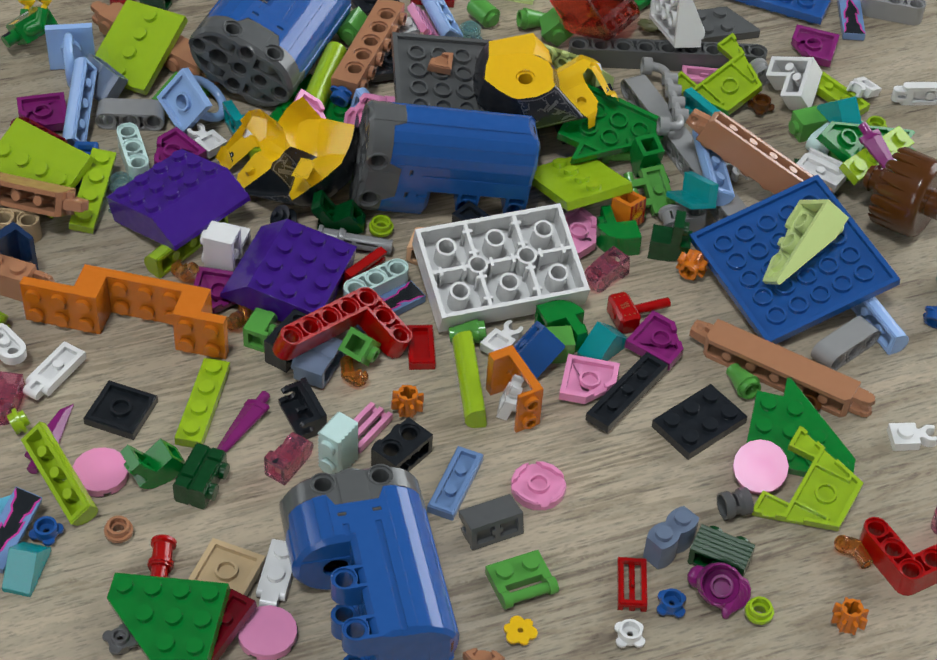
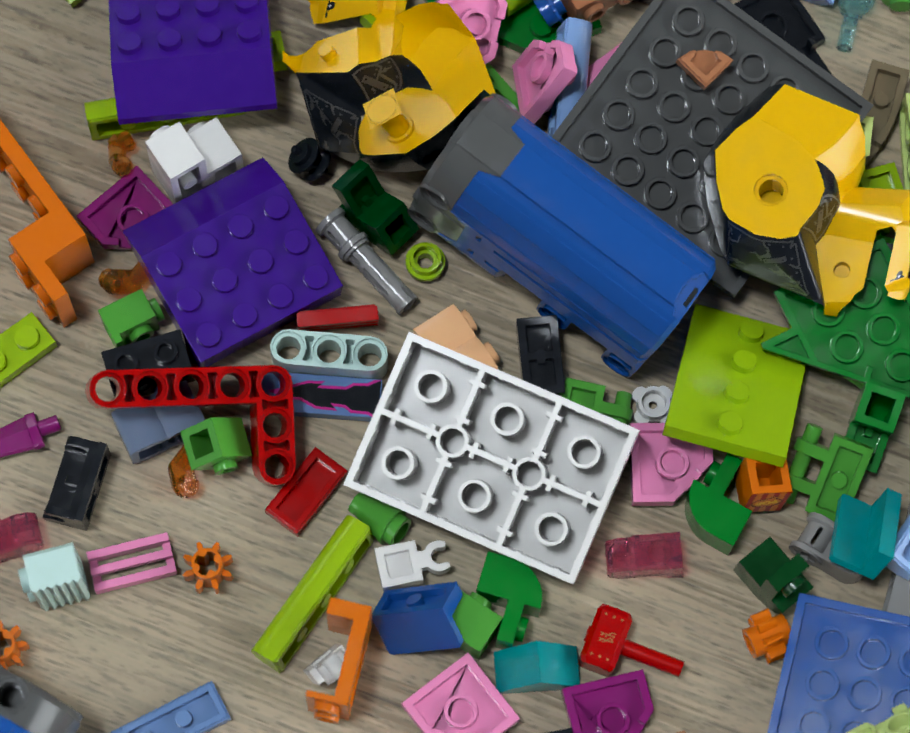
camera: 40 degrees right, 25 degrees up
black brick [371,417,433,472] -> none

